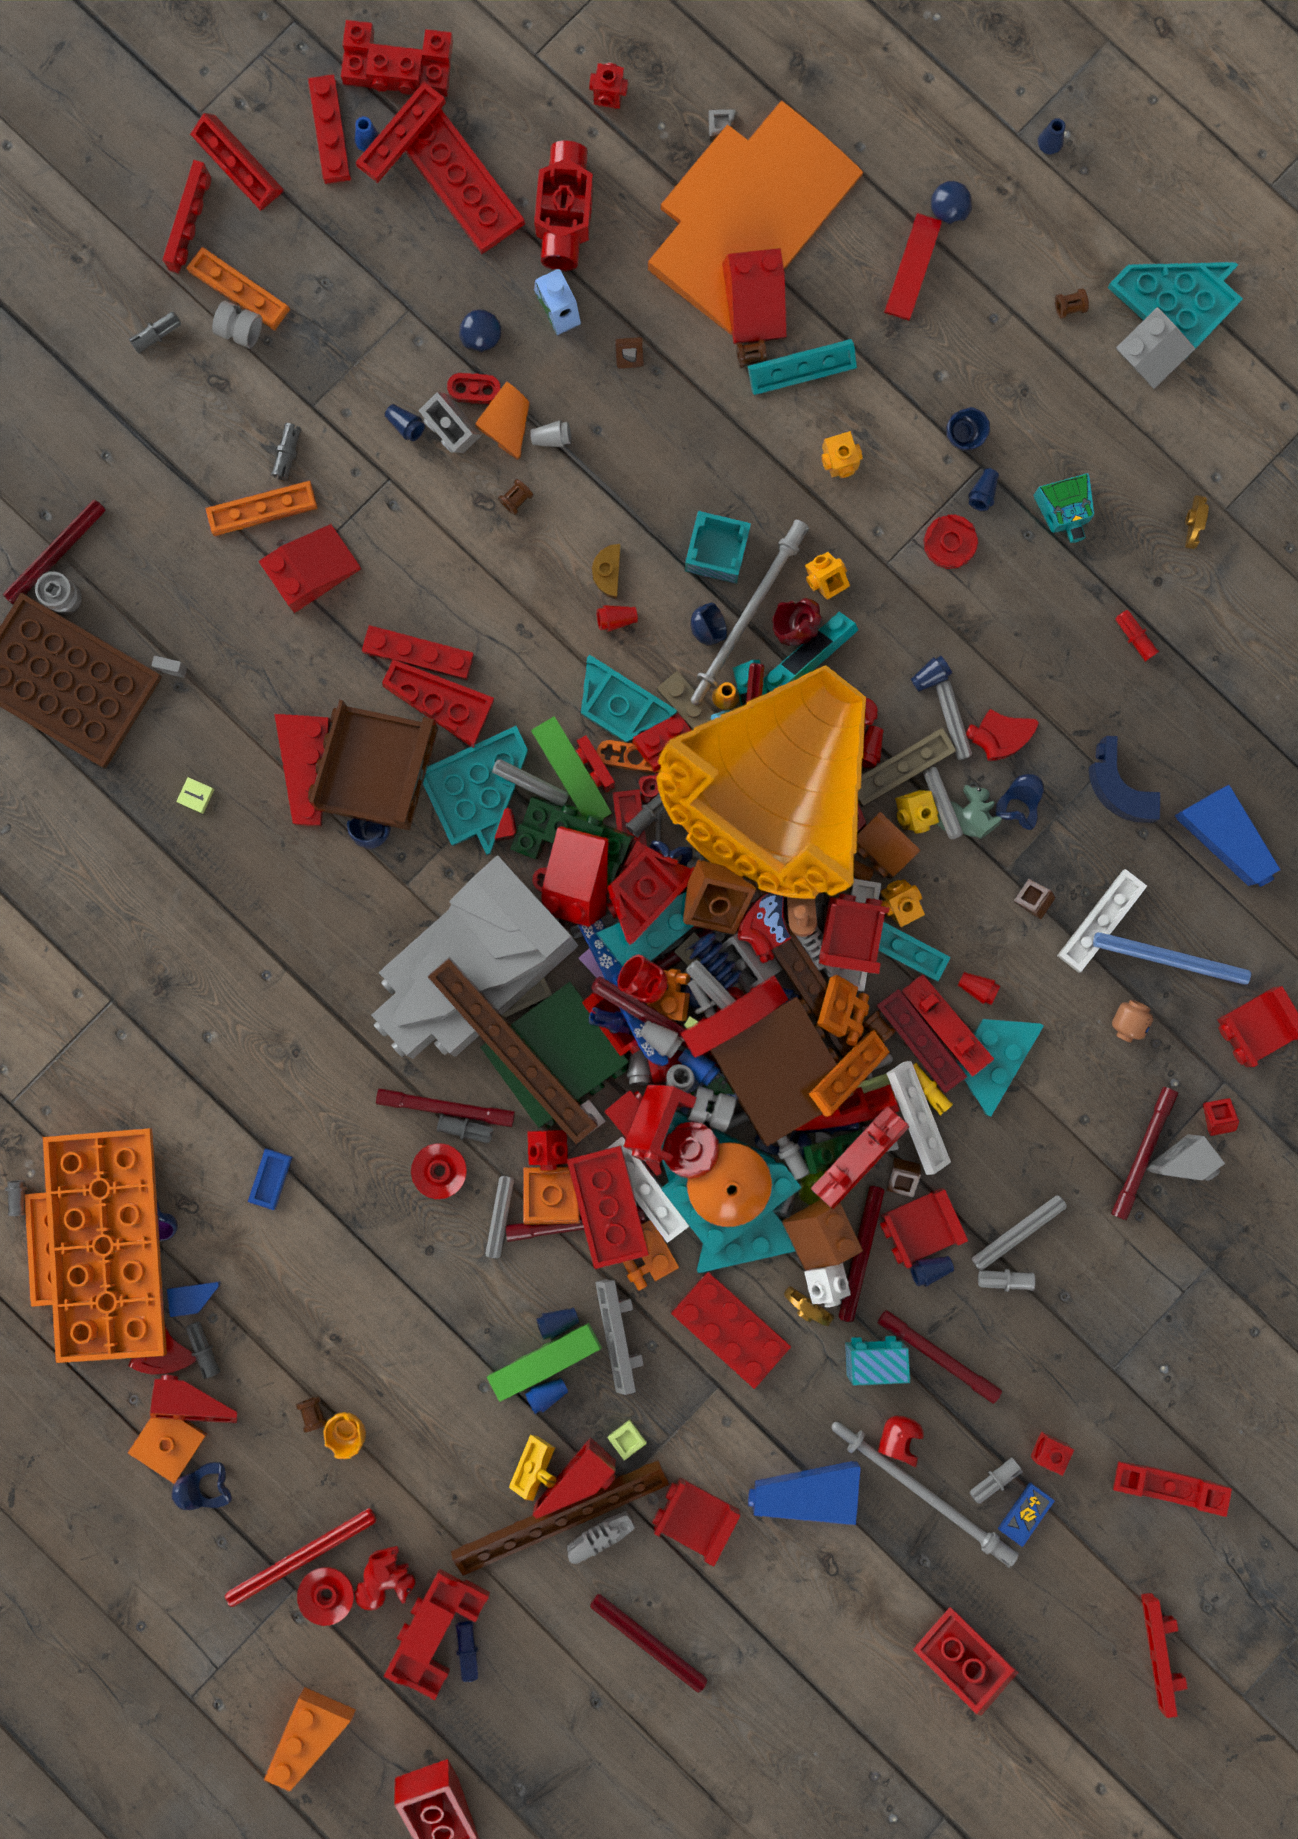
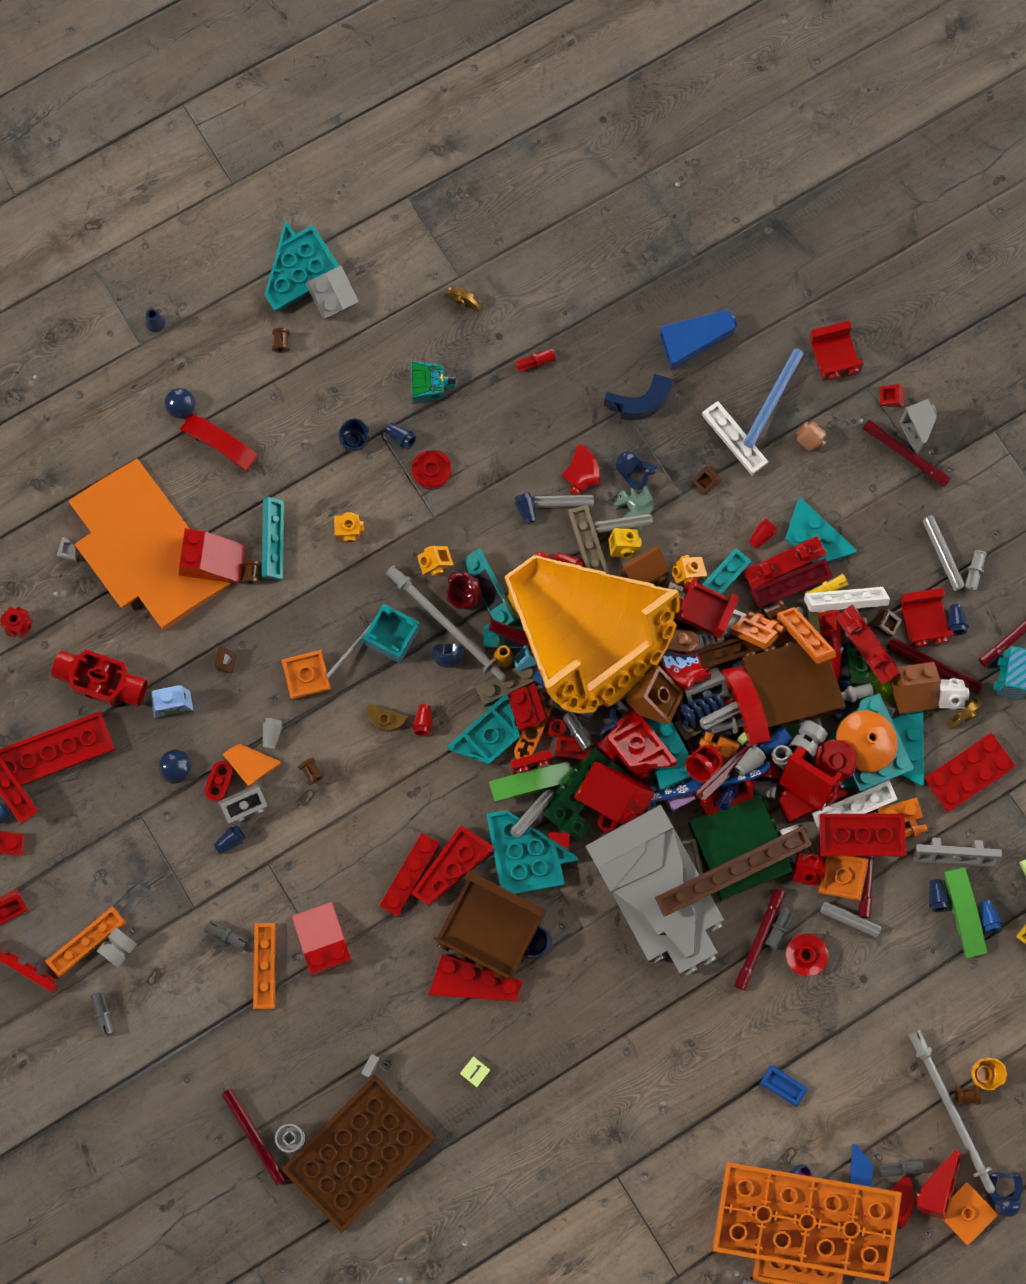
camera: 75 degrees left, 10 degrees down
none -> orange plate [281,650,331,700]
none -> light grey axle [326,623,372,678]
none -> light grey bar [908,1030,995,1194]

